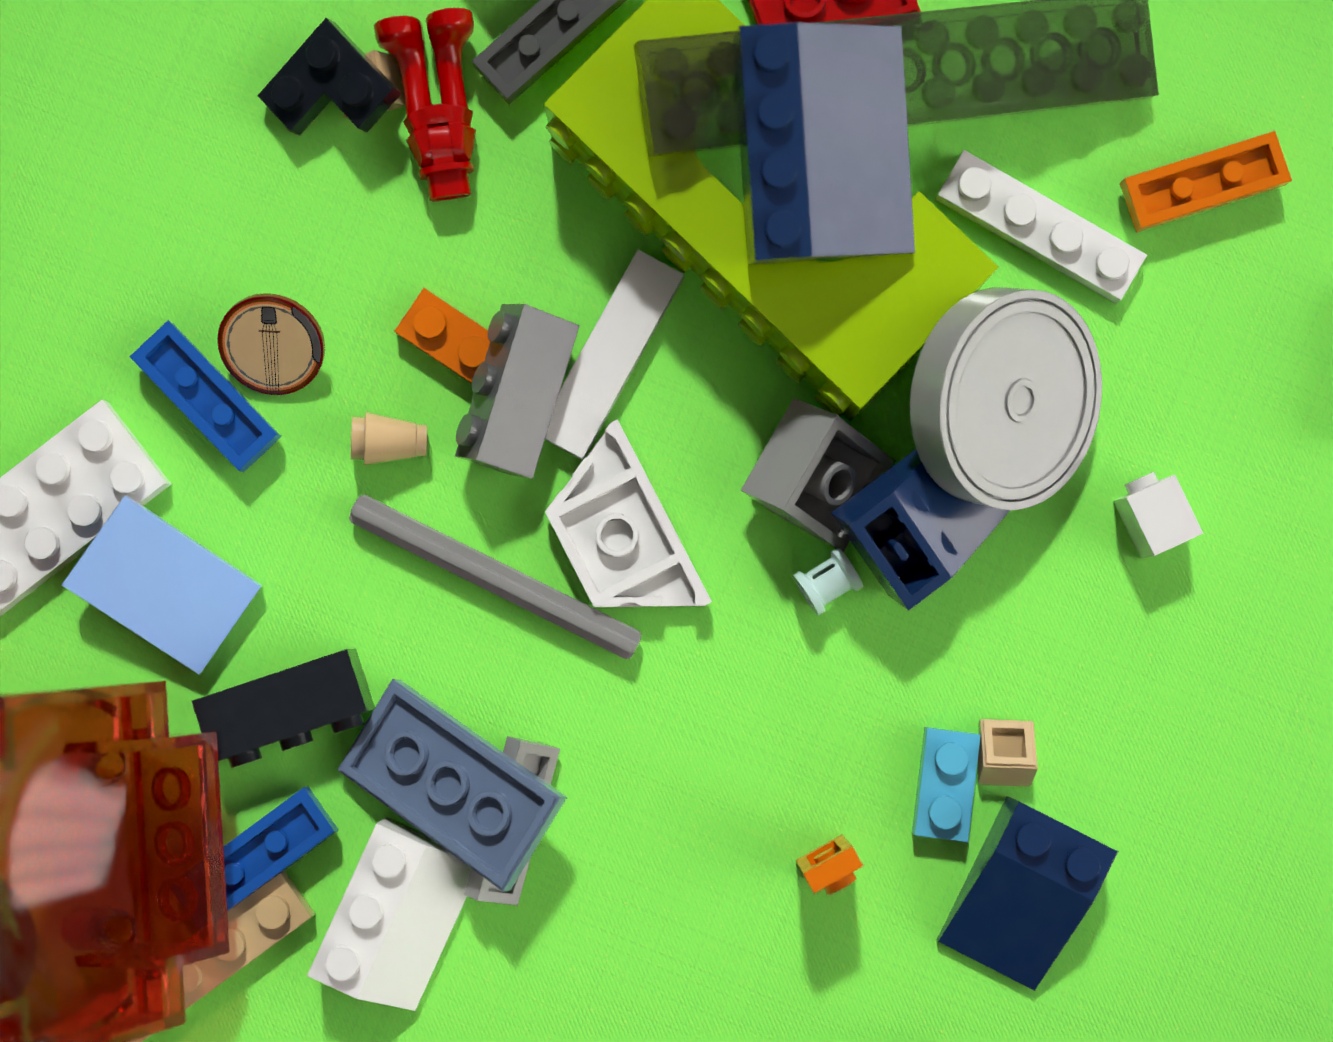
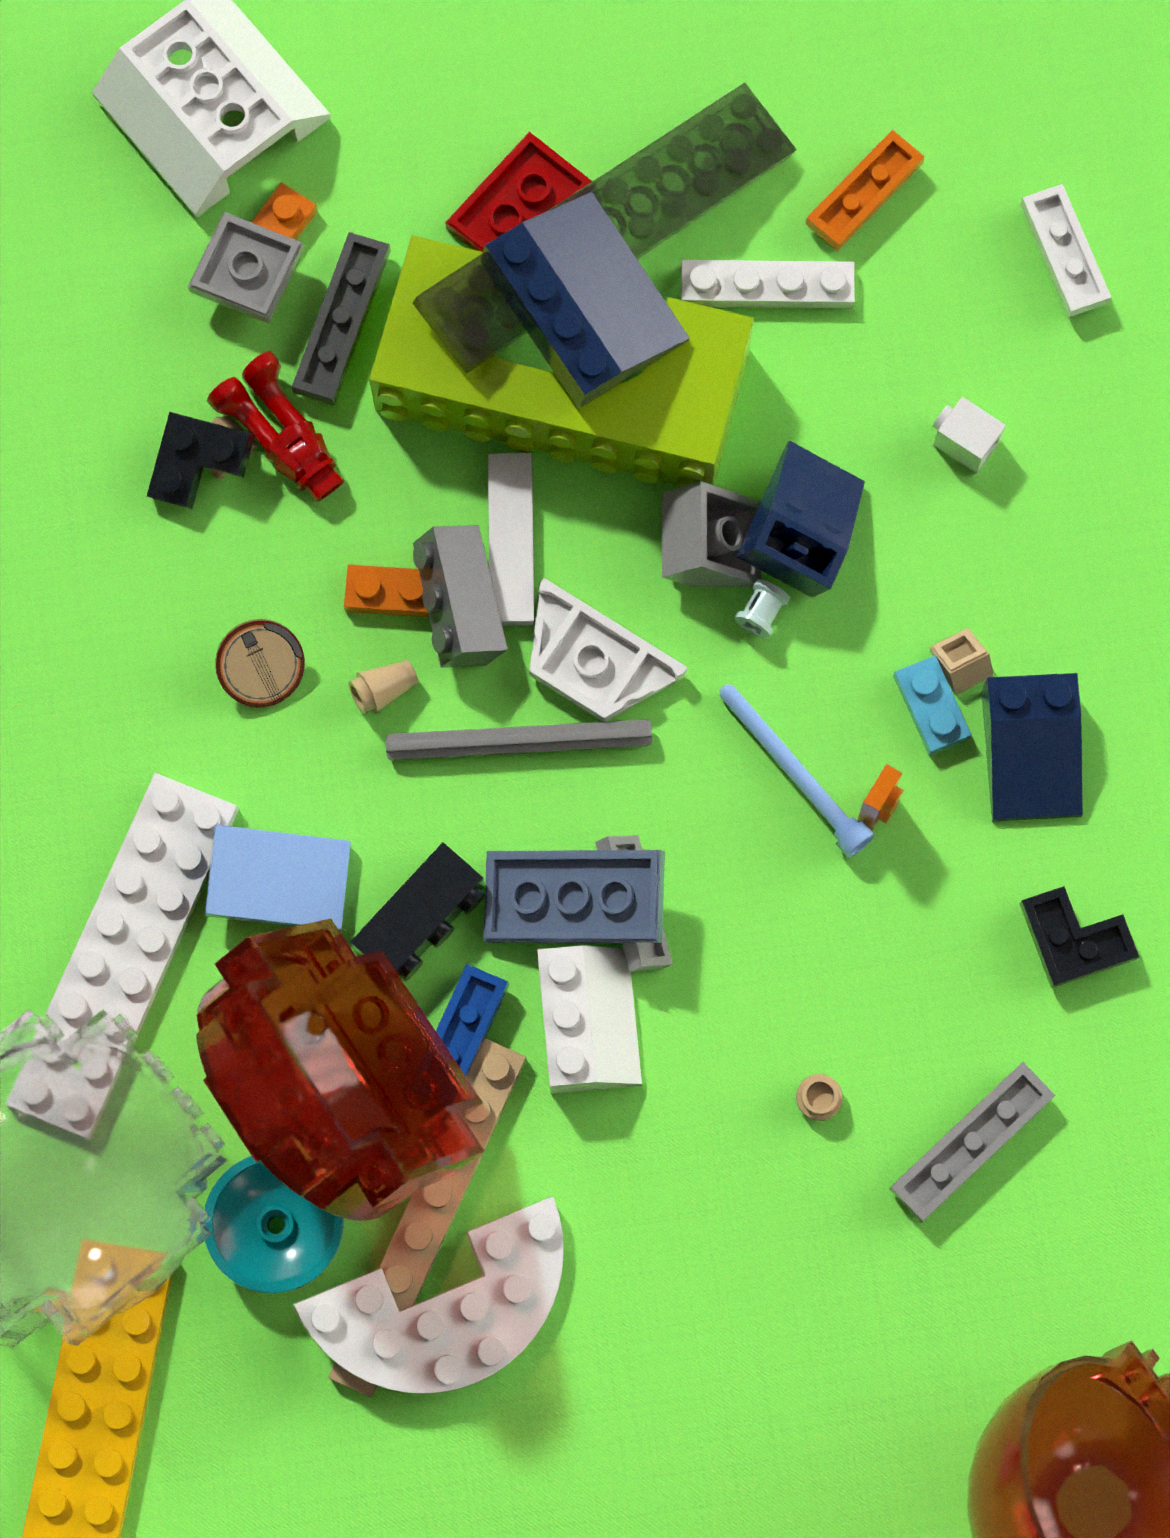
camera: 30 degrees left, 10 degrees down
blue plate [129,320,282,473] -> none
brick [910,287,1102,510] -> none
none -> light blue piece [720,684,875,858]

